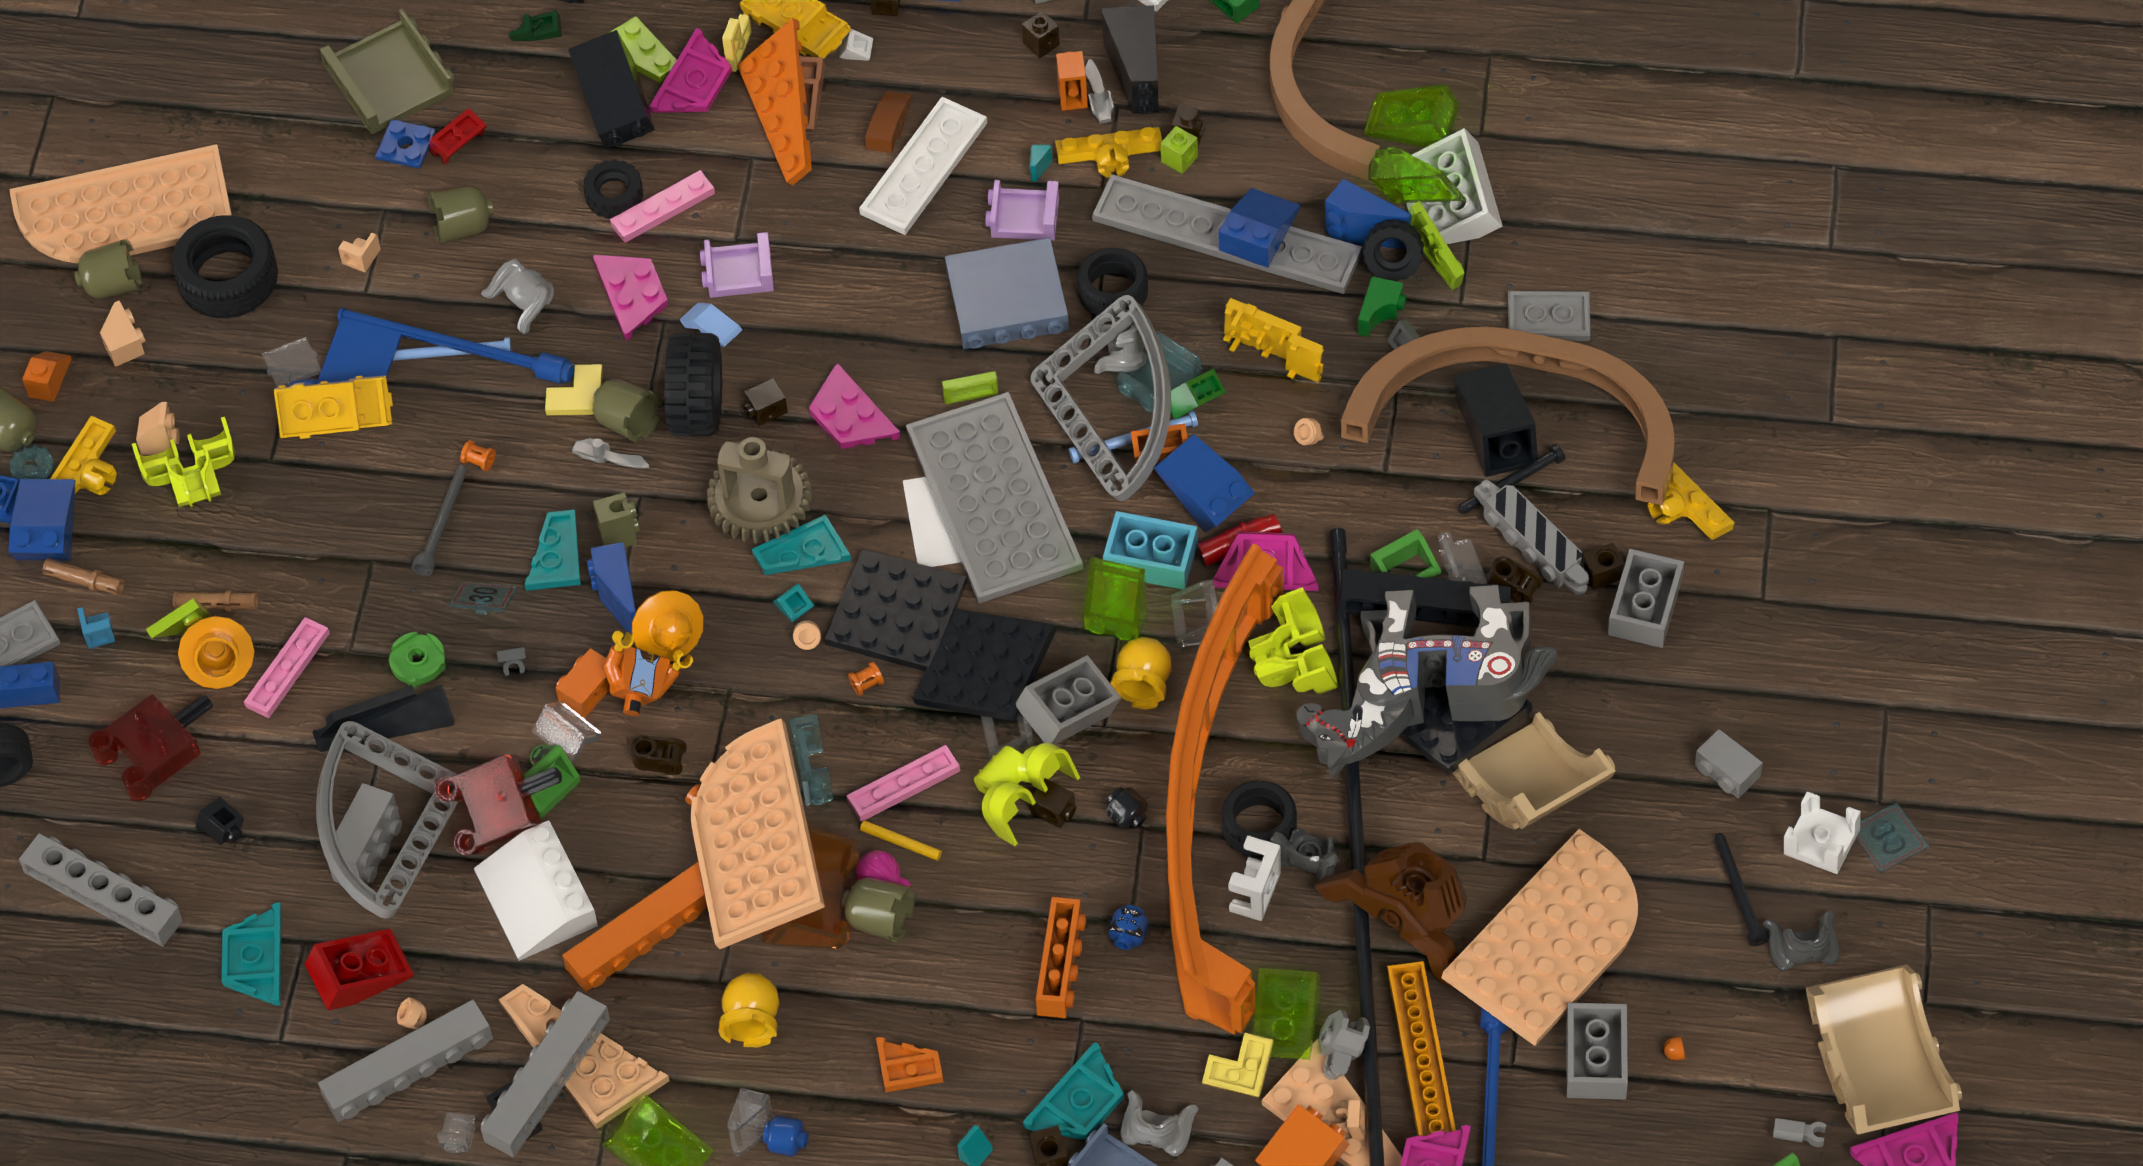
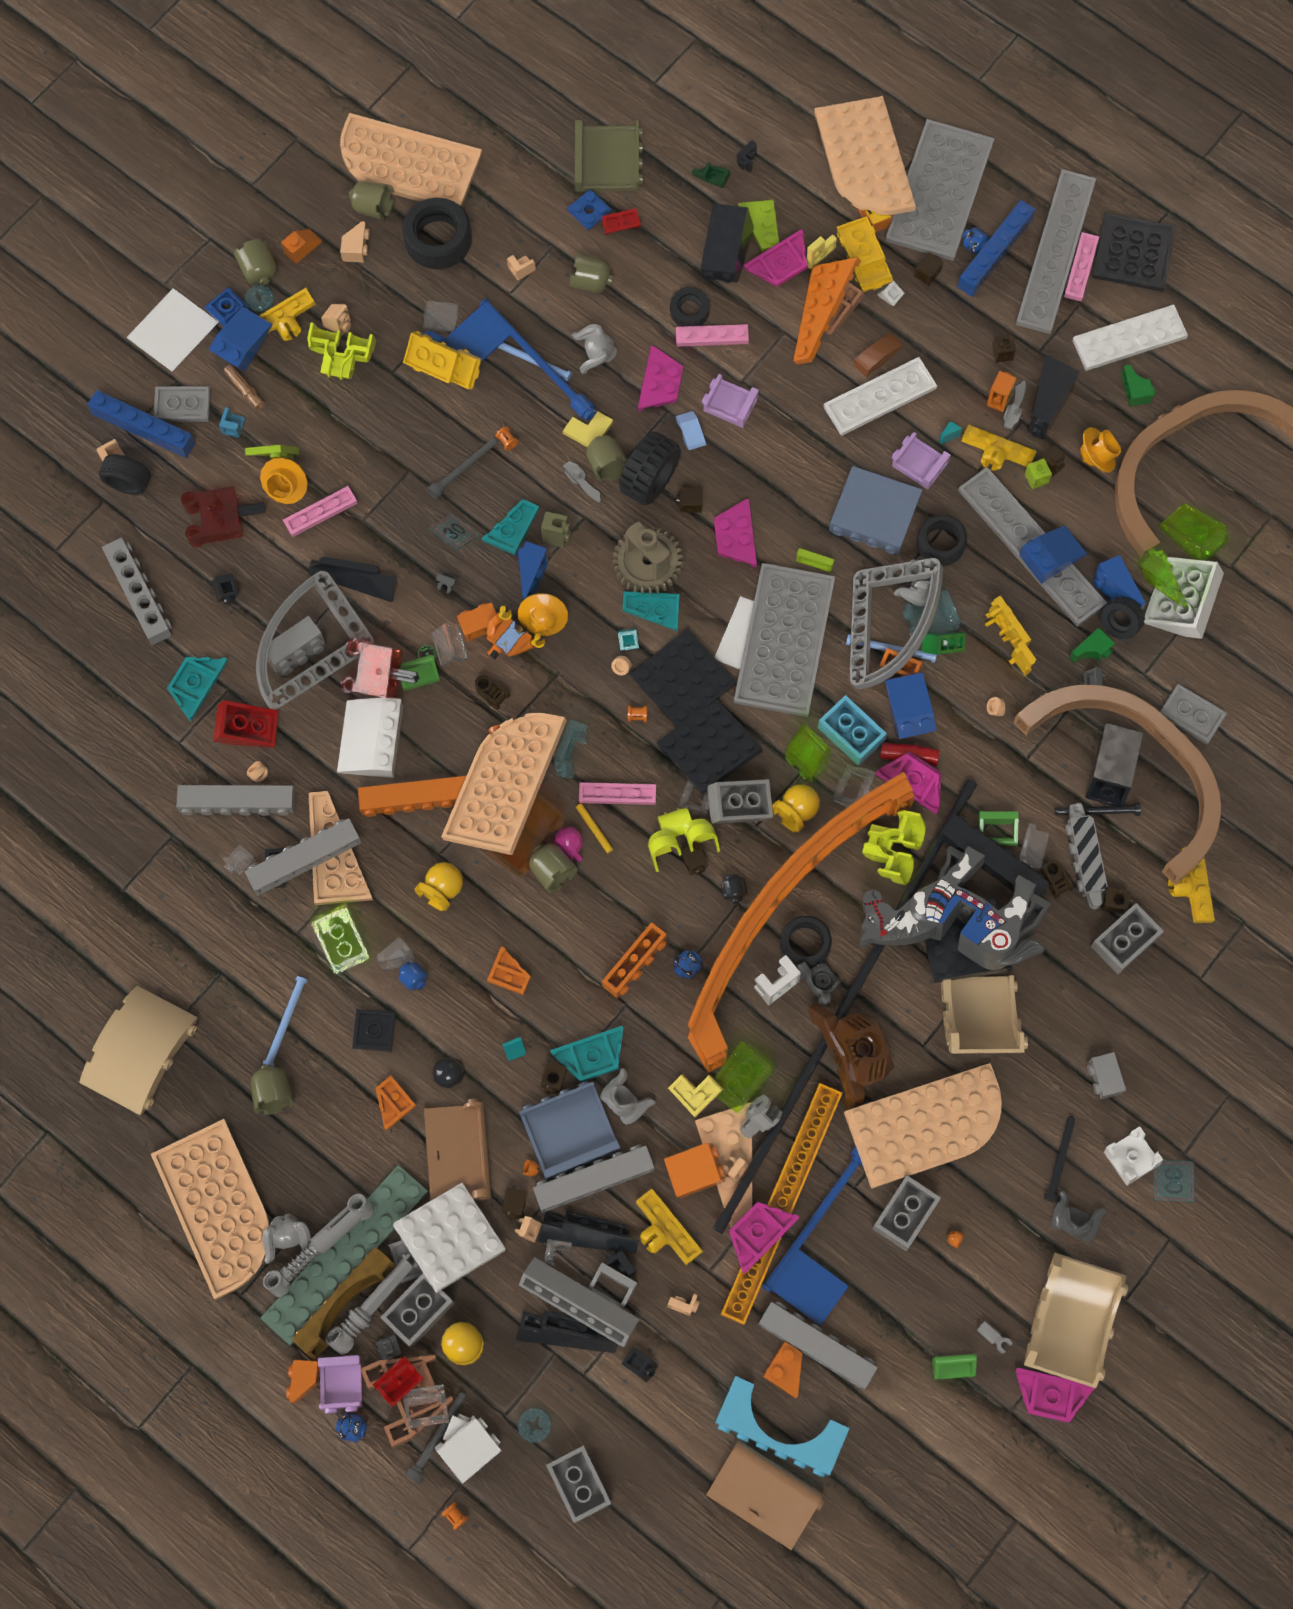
camera: 30 degrees right, 15 degrees up
medium nougat pin [173,590,259,612] -> none
bright green plate [389,632,446,688] -> none
lime wing [1409,201,1464,291] -> none
none -> light orange helmet [1080,427,1121,473]

